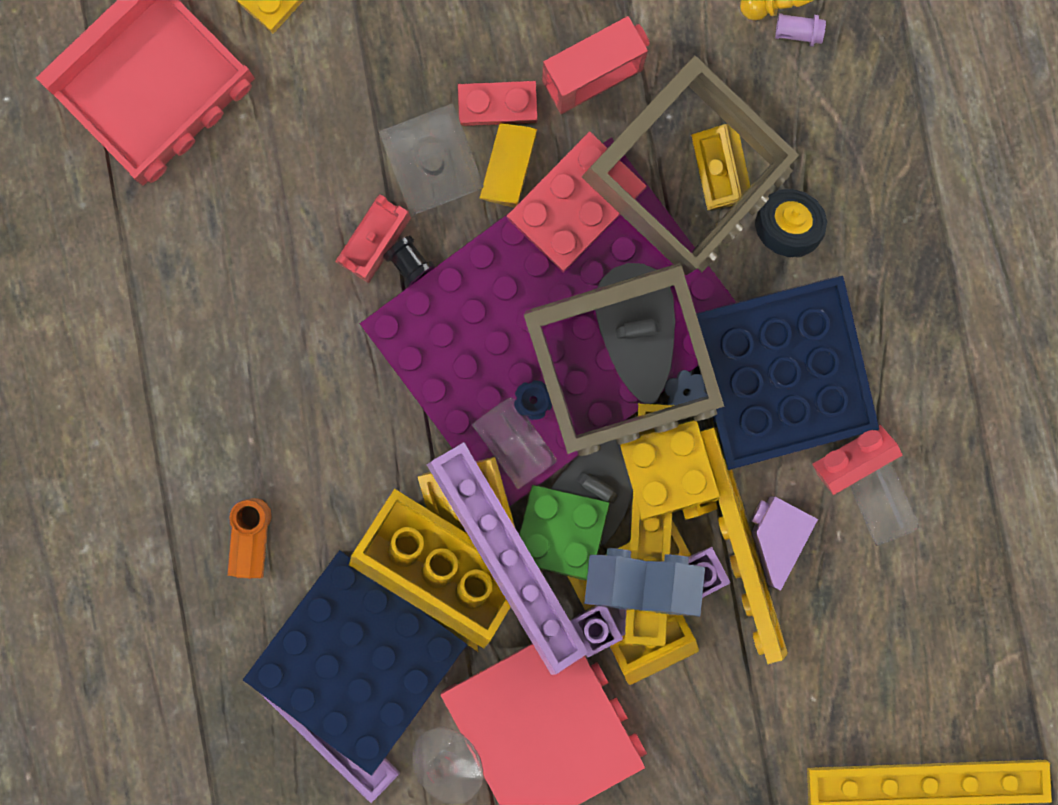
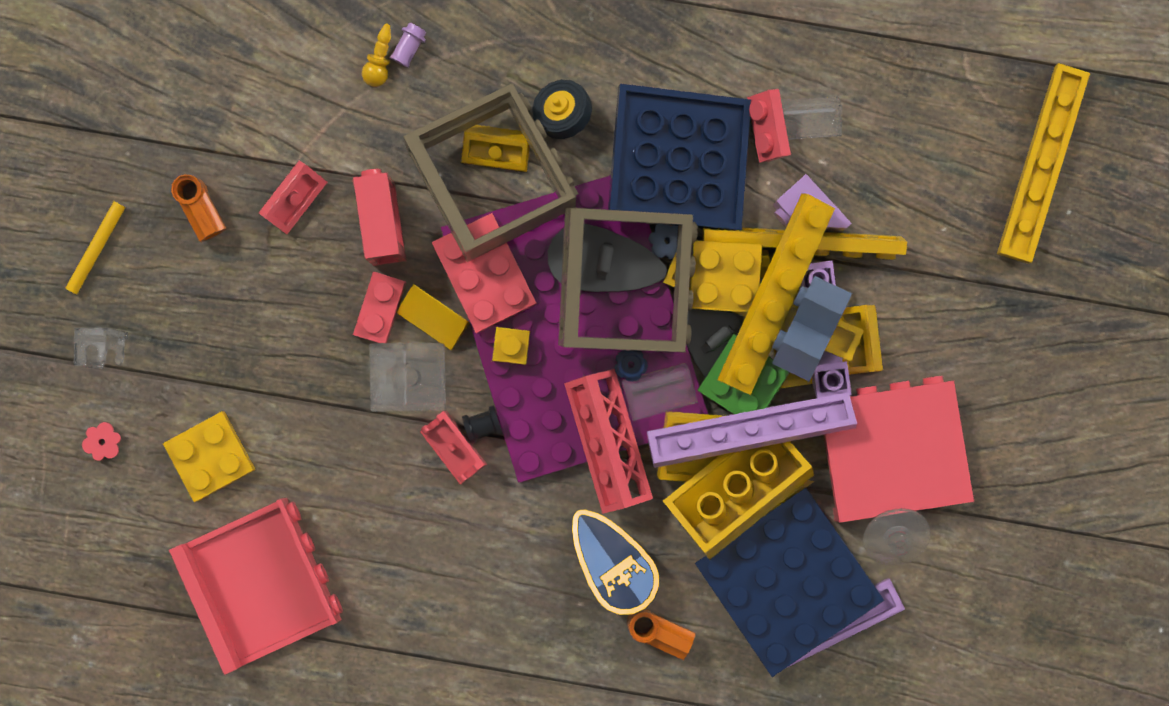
camera: 65 degrees left, 0 degrees up
none -> yellow plate [492,327,530,365]
none -> coral fence [564,369,653,514]
none -> shield [572,509,660,616]
none -> yellow plate [717,193,835,395]

